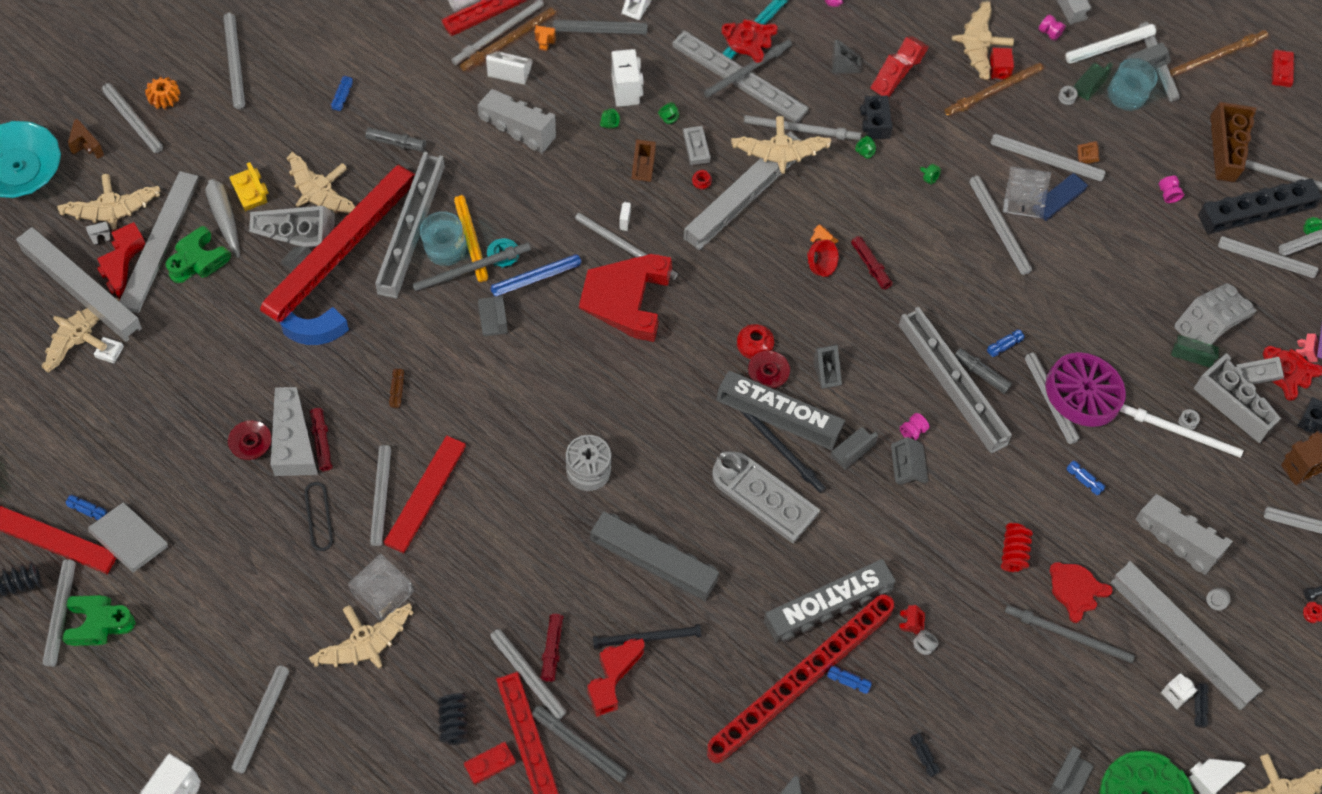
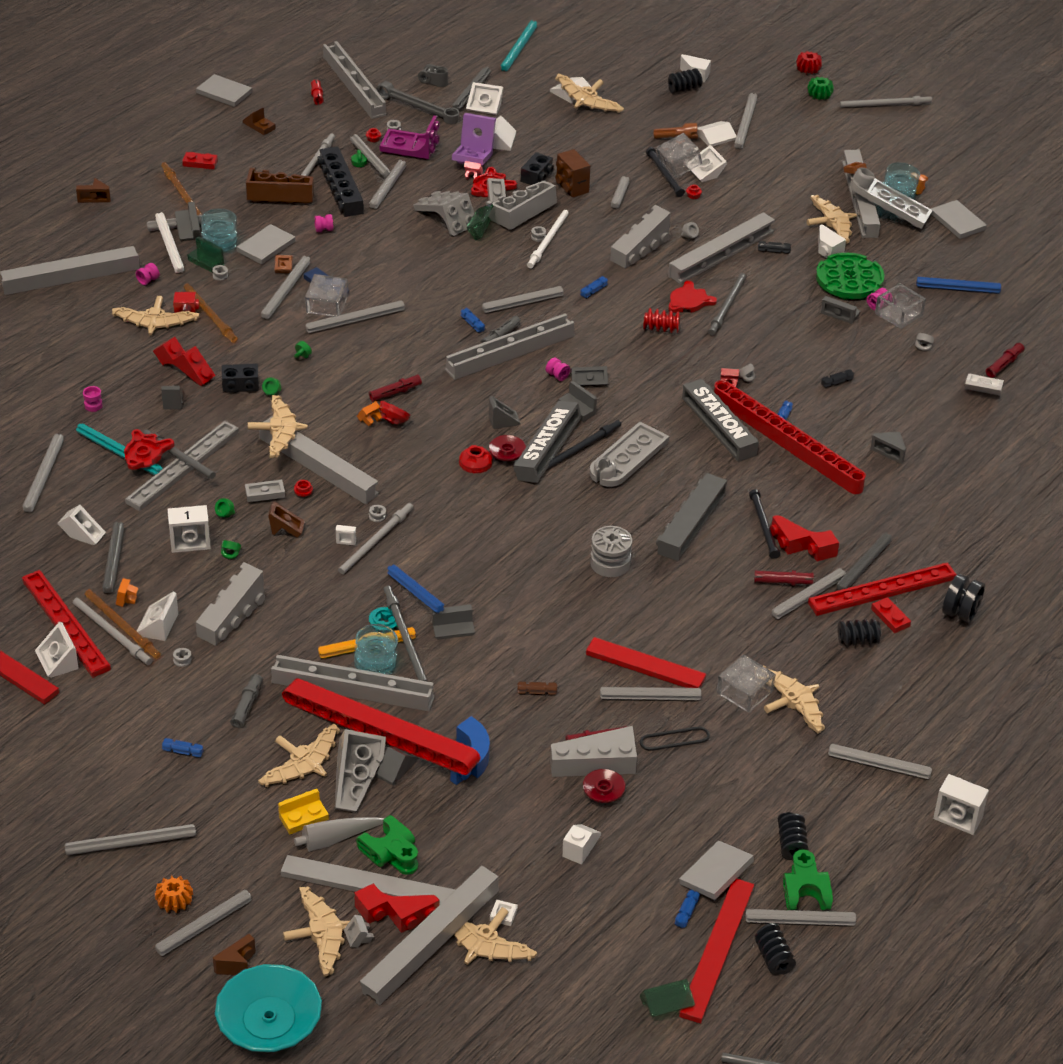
camera: 90 degrees left, 20 degrees down
red wedge [579,254,672,342] -> none
light grey bar [744,115,861,140] -> none
magenta piece [1045,352,1126,427] -> none
white brick [1161,673,1197,709] -> none
none -> light grey bush [173,648,192,667]
none -> light grey tile [236,224,296,264]
none -> light grey bush [369,505,386,522]
none -> white slope [562,825,601,865]
none -> black piece [777,812,809,860]

